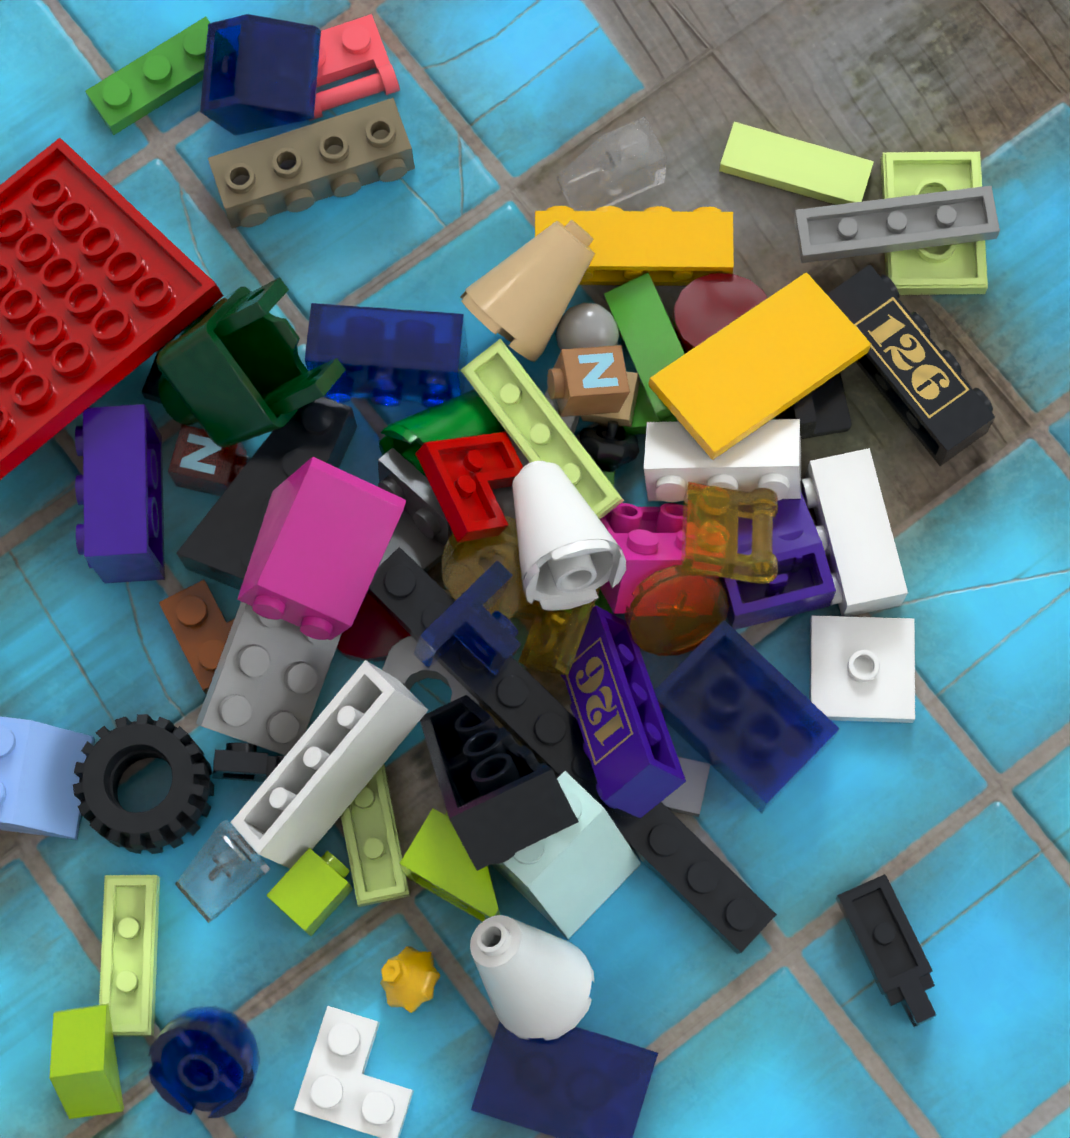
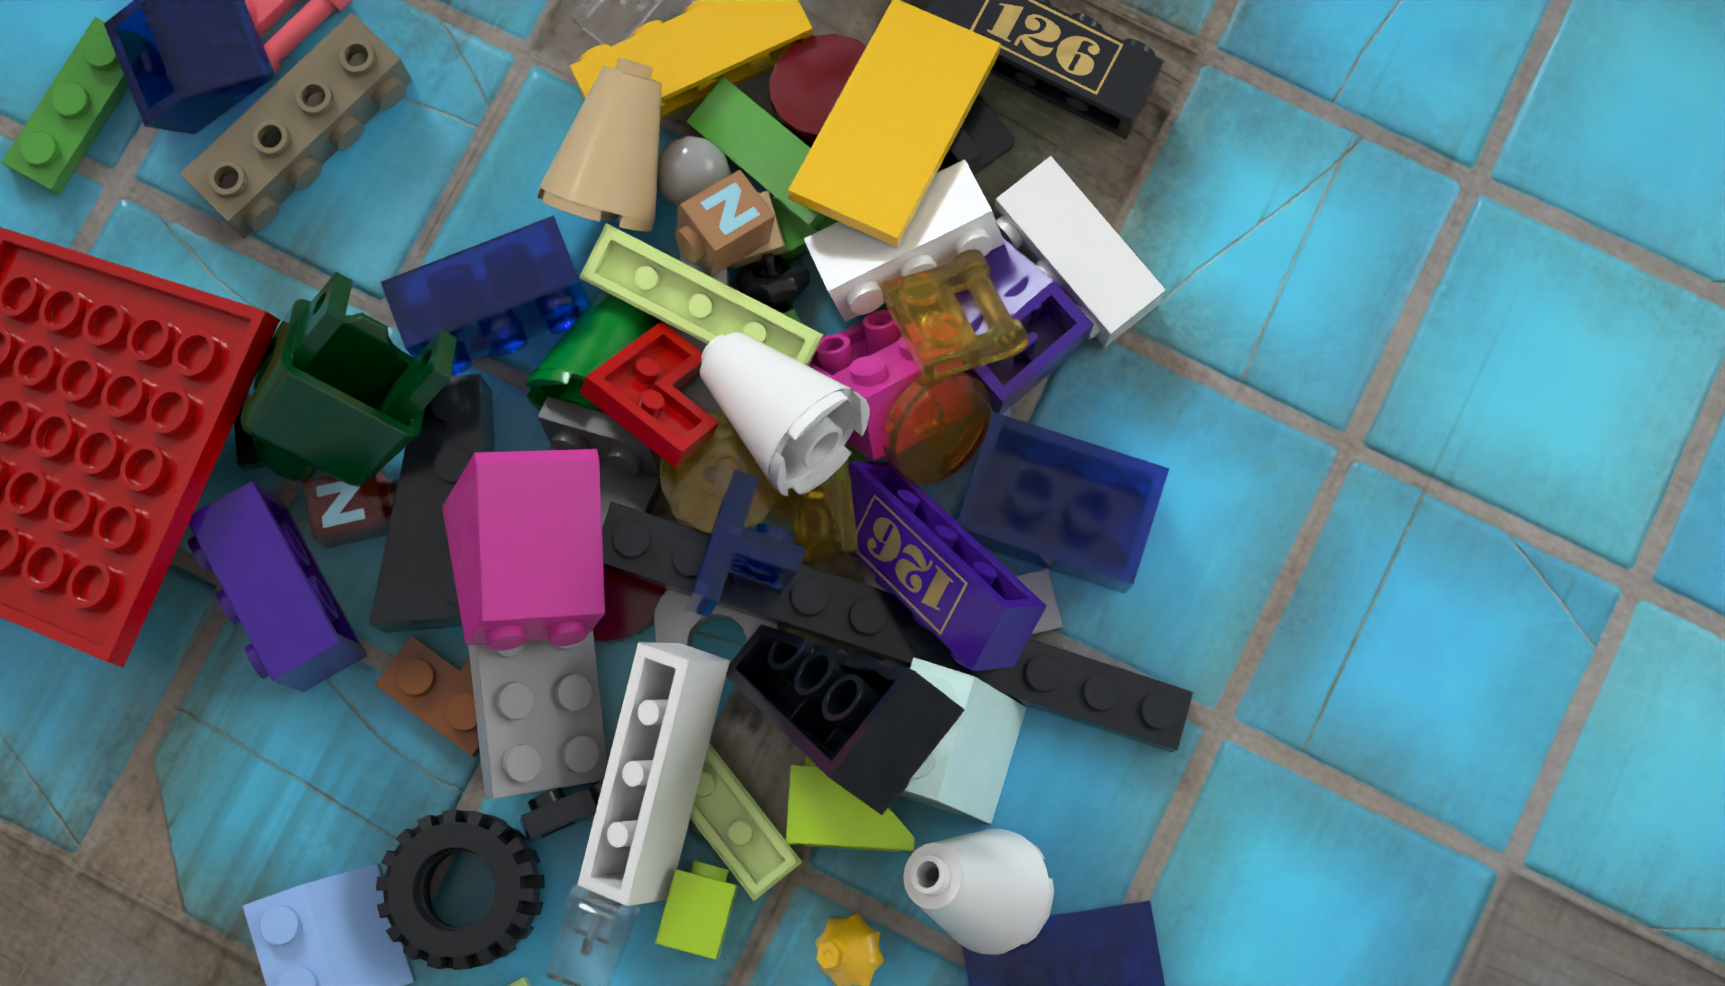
camera: 30 degrees left, 5 degrees up
white plate [809,616,915,723] -> none
black hinge [836,874,936,1027] -> none

